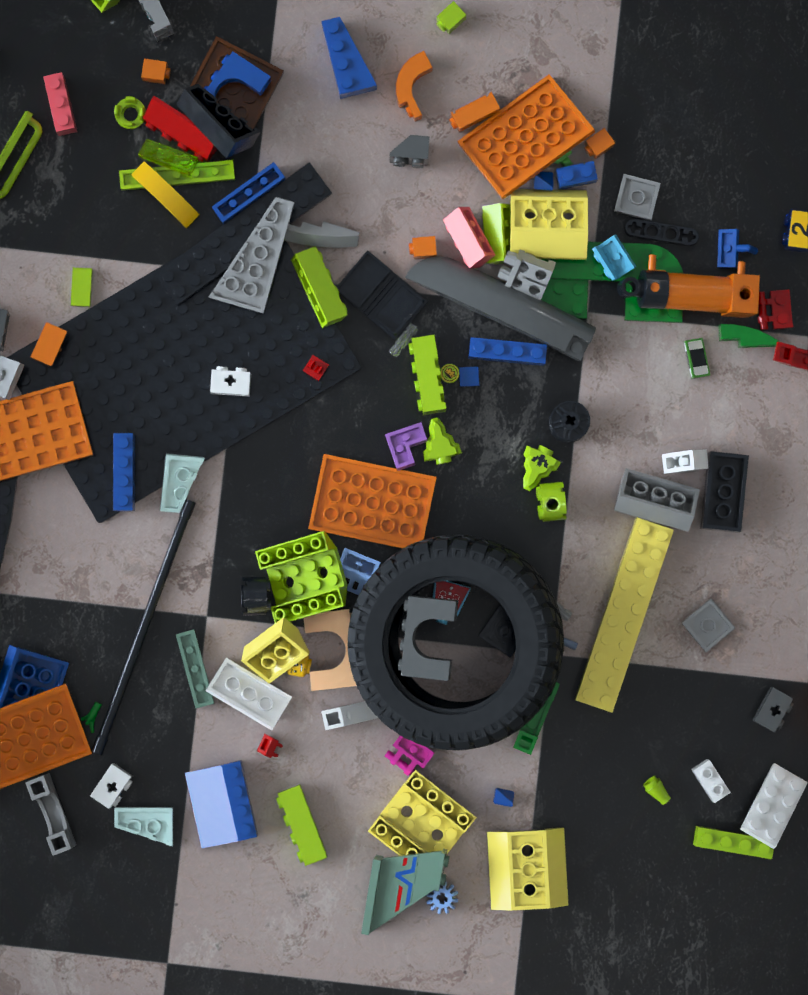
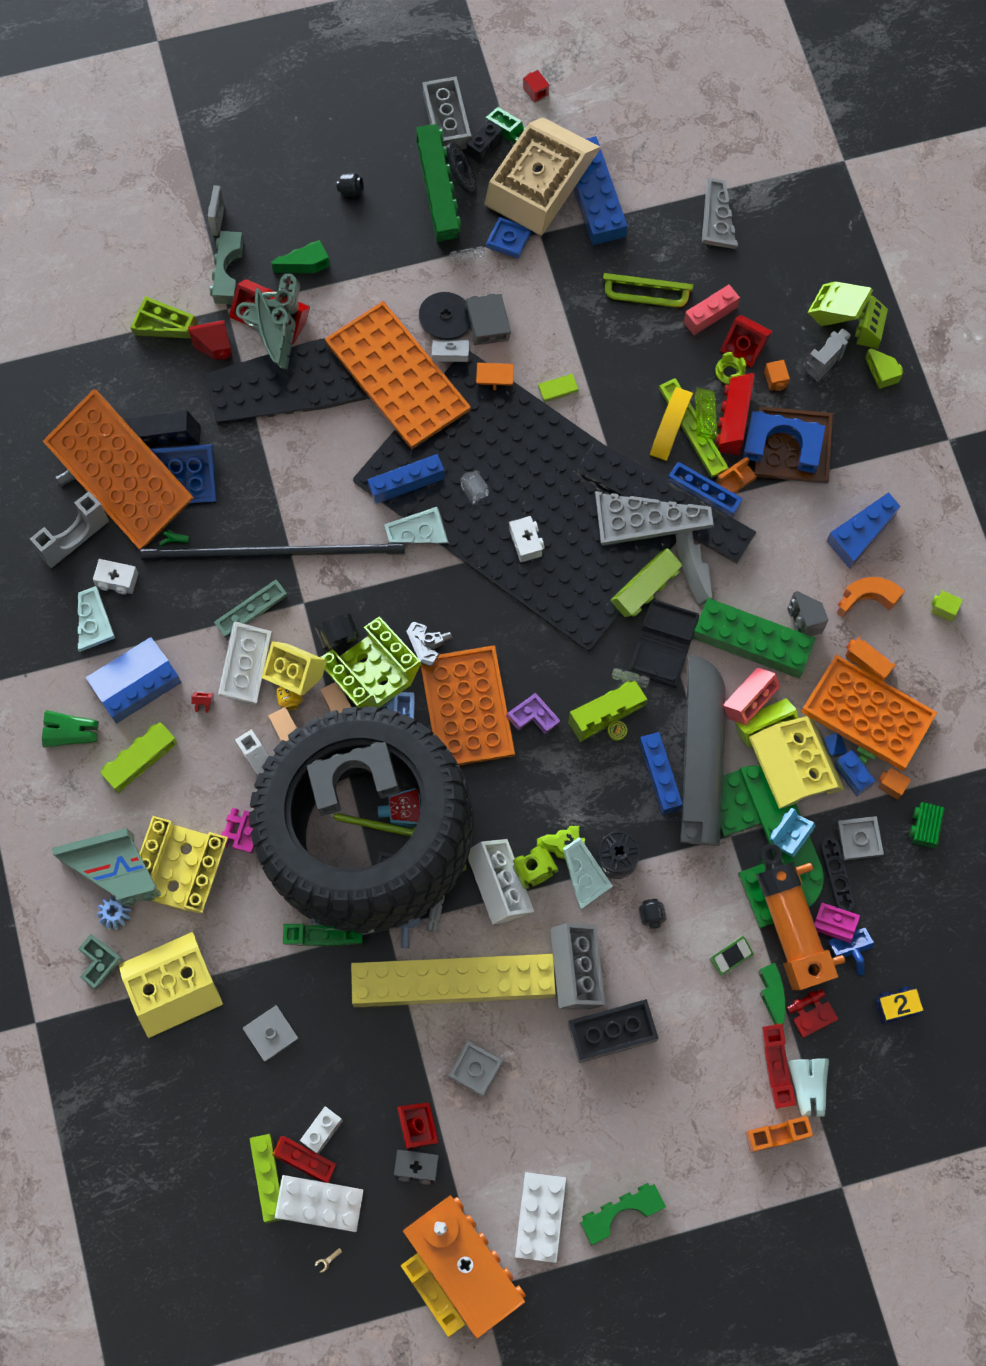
camera: 70 degrees right, 15 degrees down
black wedge [176,84,261,158] -> none
red tile [303,355,329,381] -> none
orange brick [409,236,437,259] -> none
lime rock [423,418,462,465] -> none
blue tile [459,367,479,387] -> none
blue slope [493,788,514,807] -> none
light grey hips [497,249,556,301] -> none
lime cone [643,776,671,805] -> none
white brick [662,449,709,474] -> none
none -> green piece [42,710,99,748]
none -> sand green brick [78,934,122,990]
none -> light grey plate [243,1005,299,1062]
none -> red plate [272,1136,336,1183]
none -> lime piece [333,813,415,837]
none -> red slope [397,1102,439,1151]
none -> piece [407,622,452,667]
none -> clear brick [461,470,489,504]
none -> white slope [468,839,534,925]
none -> light aqua wing [563,838,612,909]
none -> black head [639,899,667,929]
none -> green brick [692,598,816,679]
none -> orange panel [716,457,757,494]
none -> red slope [720,315,772,368]
none -> dark pink plate [814,903,860,943]
none -> green brick [909,802,945,849]

